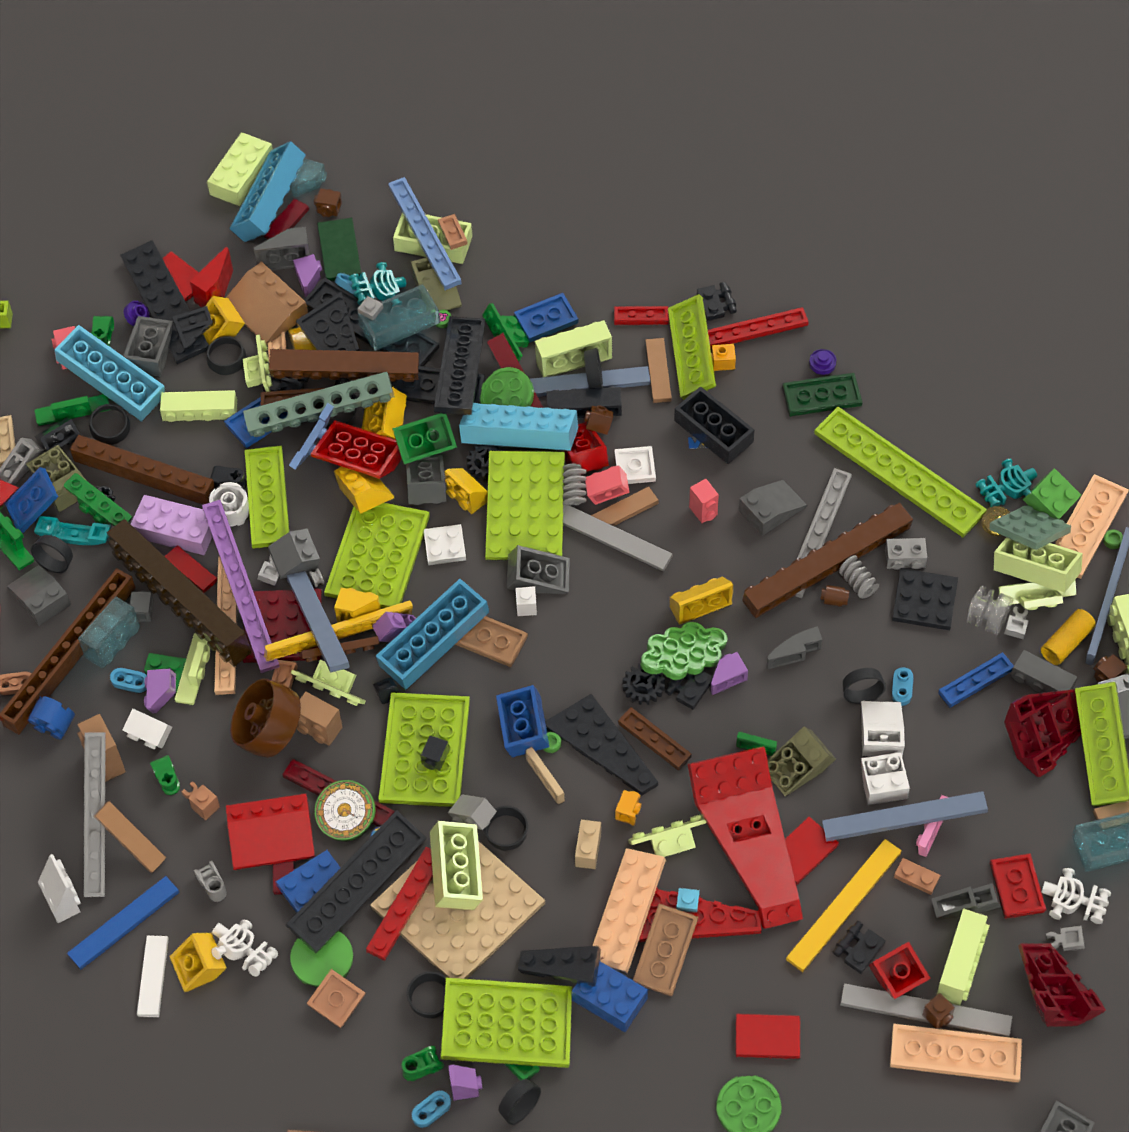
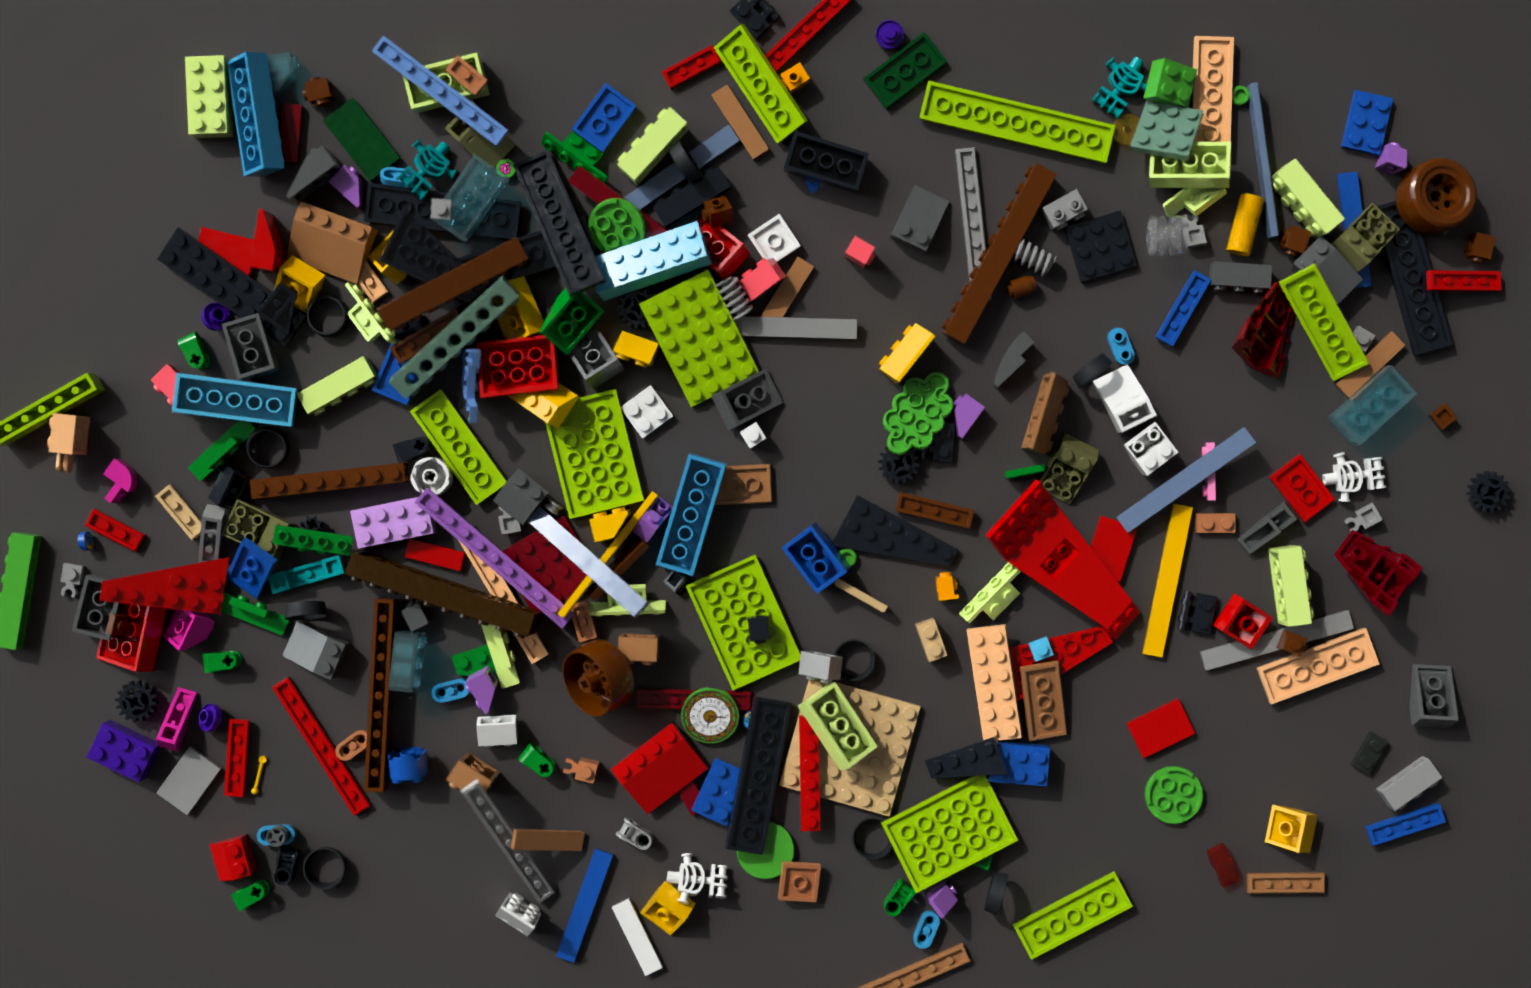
camera: 30 degrees left, 30 degrees up
none -> medium nougat slope [1021,372,1070,455]

